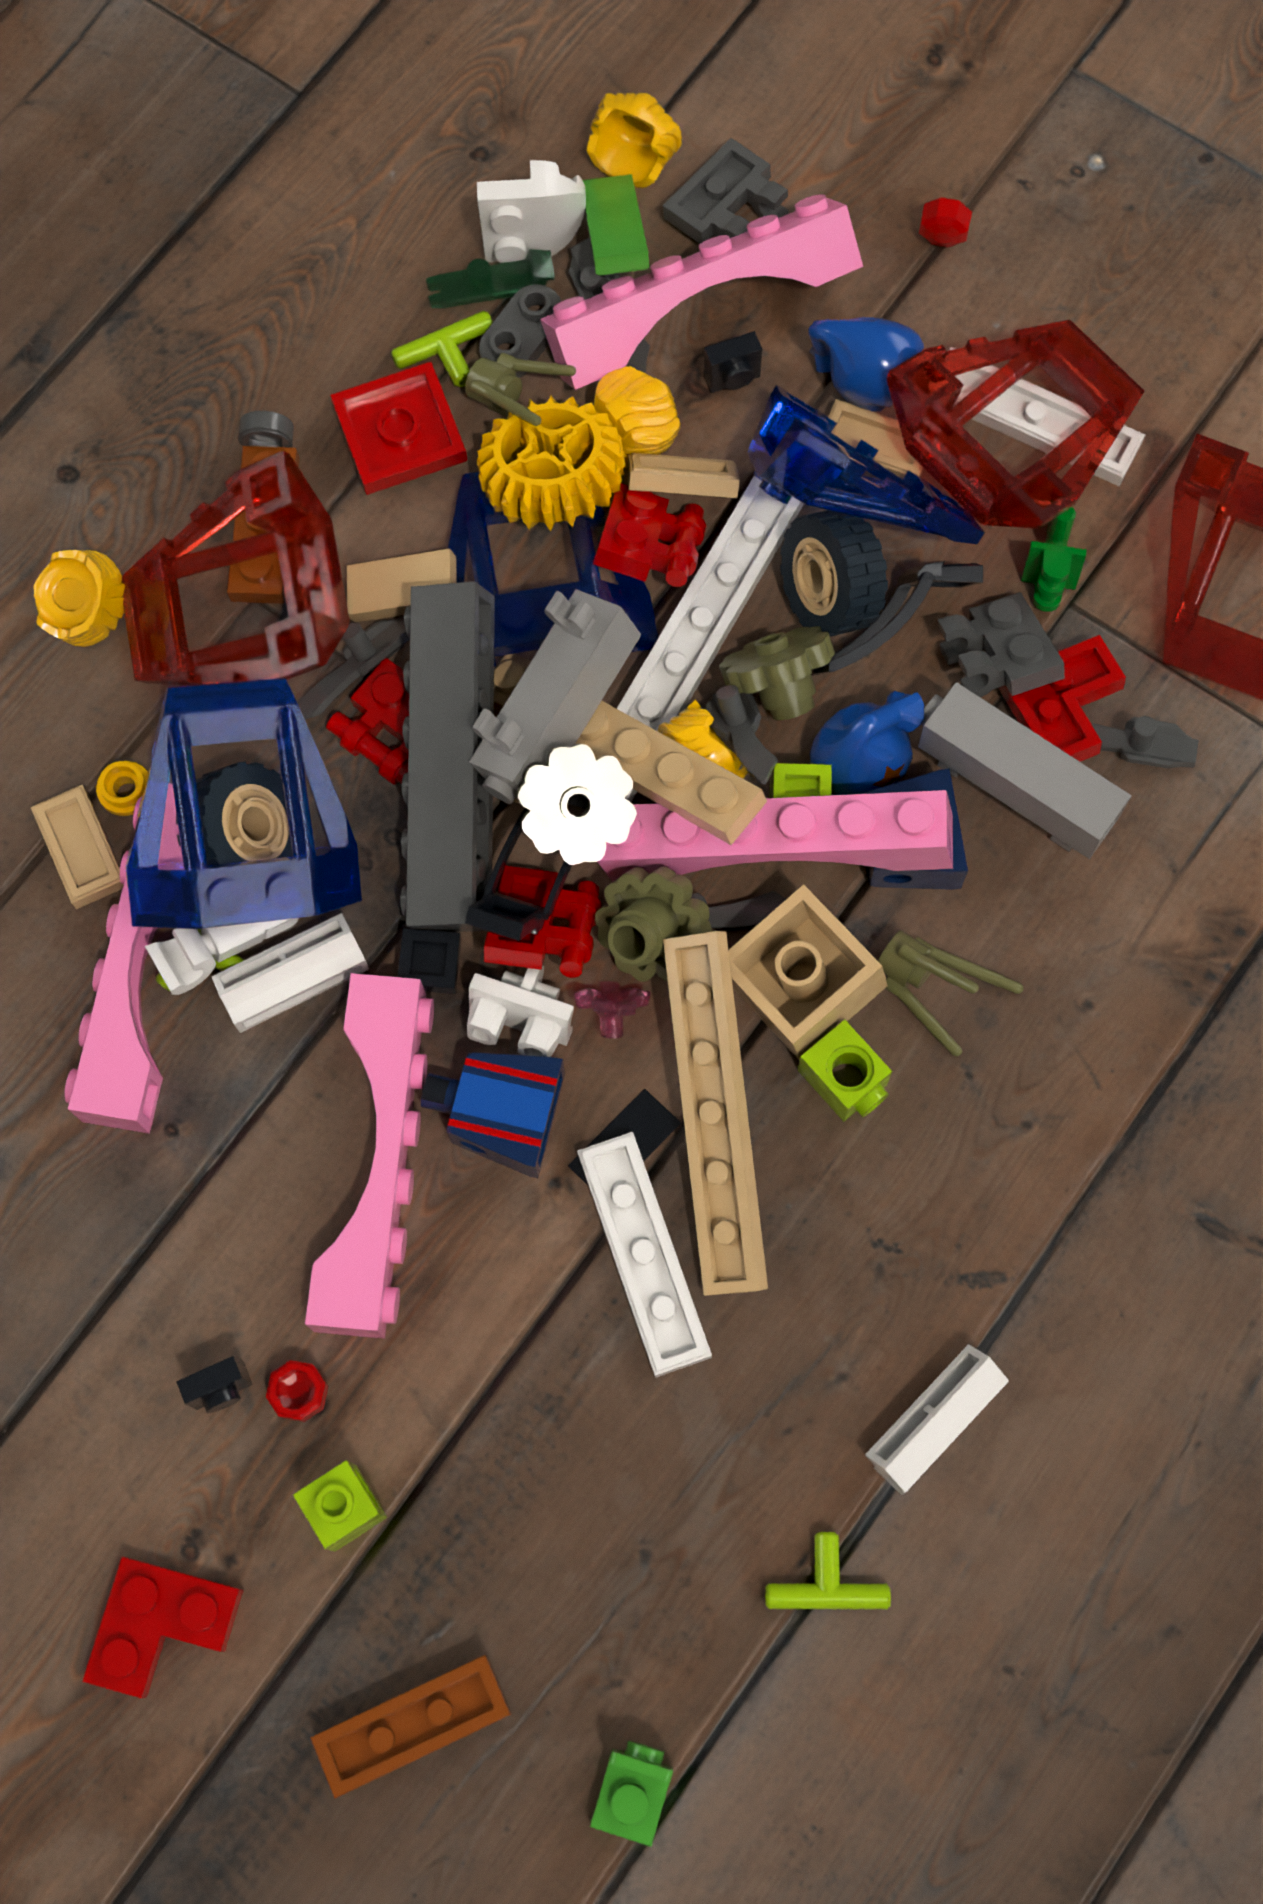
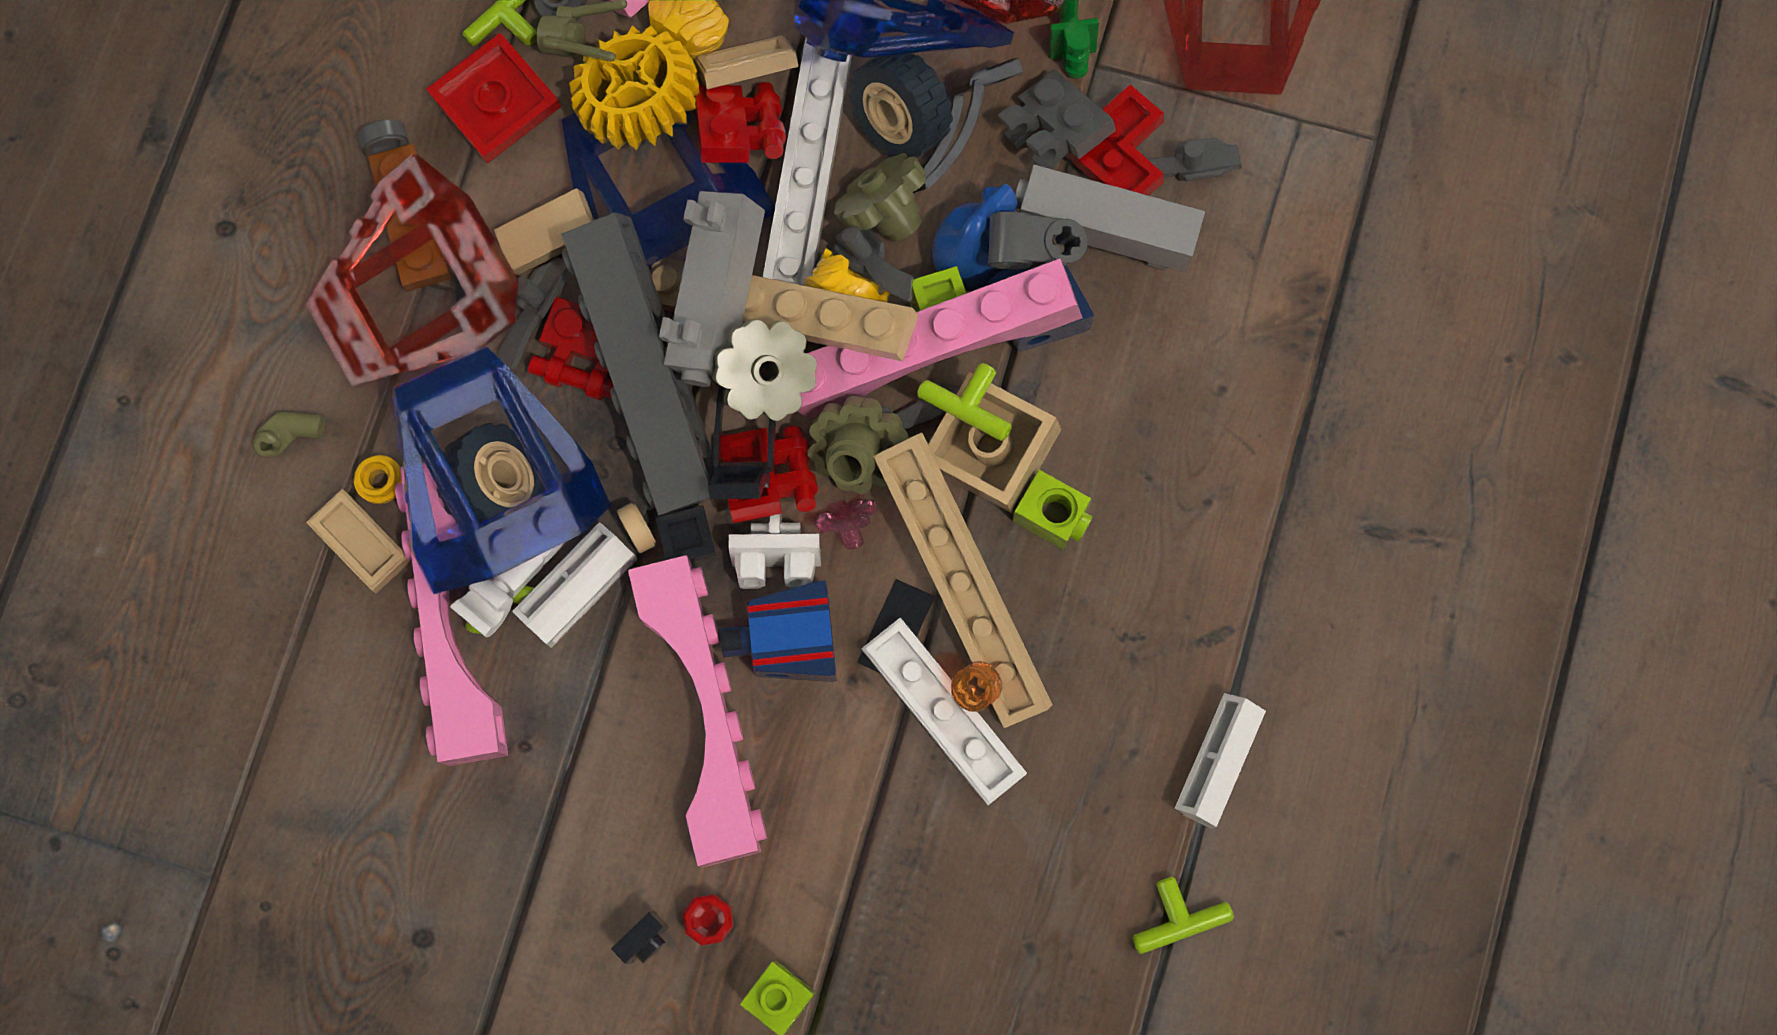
camera: 20 degrees left, 5 degrees up
yellow hair [34,550,126,647] -> none
olive plant [878,930,1023,1057] -> none
none -> olive arm [252,412,326,458]
none -> tan tile [616,502,656,554]
none -> lime piece [917,363,1012,441]
none -> clear orange bush [951,661,1002,712]
none -> dark grey piece [988,212,1088,270]

